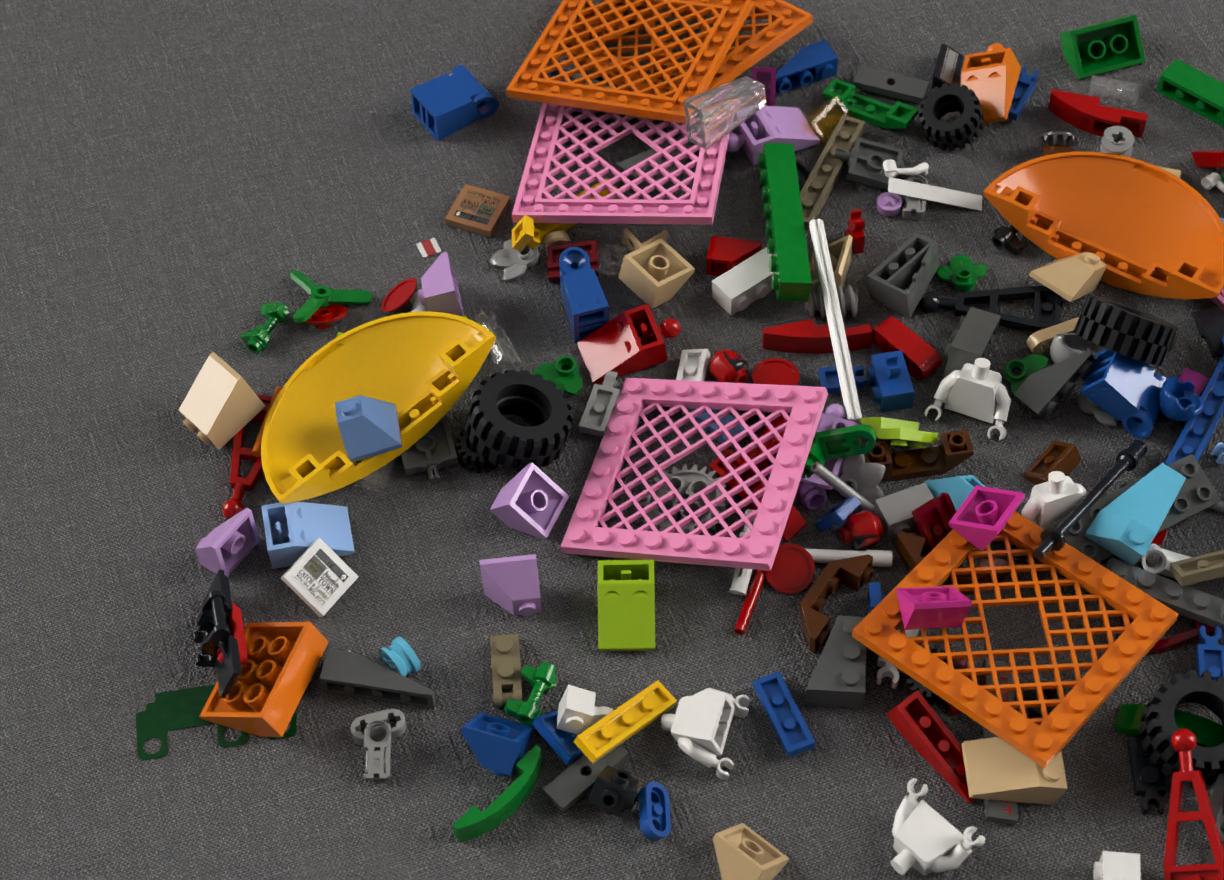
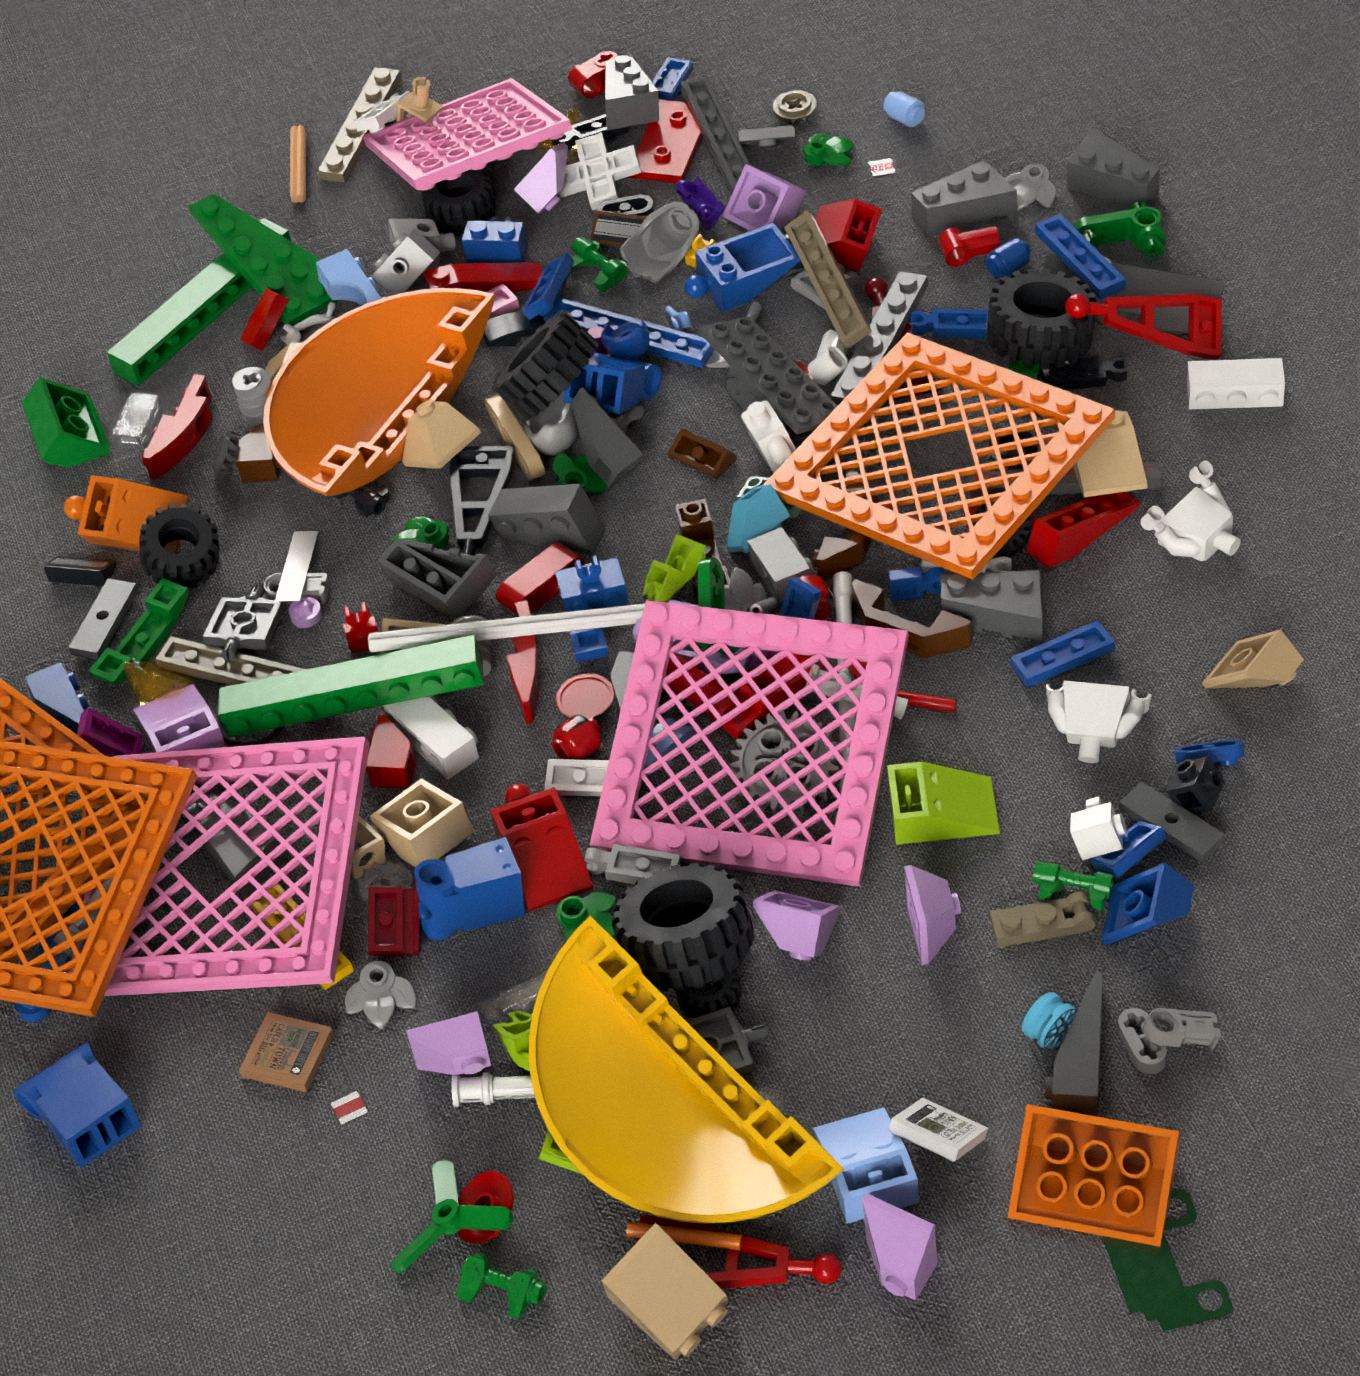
camera: 90 degrees left, 5 degrees down
black piece [193,569,247,699] -> none
medium blue slope [335,395,402,462] -> none
red piece [381,278,417,312] -> none
green slope [453,745,542,842] -> none
yellow tile [512,215,541,252] -> none
tan tile [544,231,570,251] -> none
yellow plate [574,680,677,764] -> none
clear slope [684,76,766,150] -> none
white piece [883,159,929,178] -> none
dark pink slope [897,586,971,630] -> none
dark red plate [911,492,956,553] -> none
white torso [925,358,1011,441] -> none
dark pink slope [948,485,1025,551] -> none
black bar [1033,440,1147,559] -> none
medium azure wedge [1084,463,1186,565] -> none

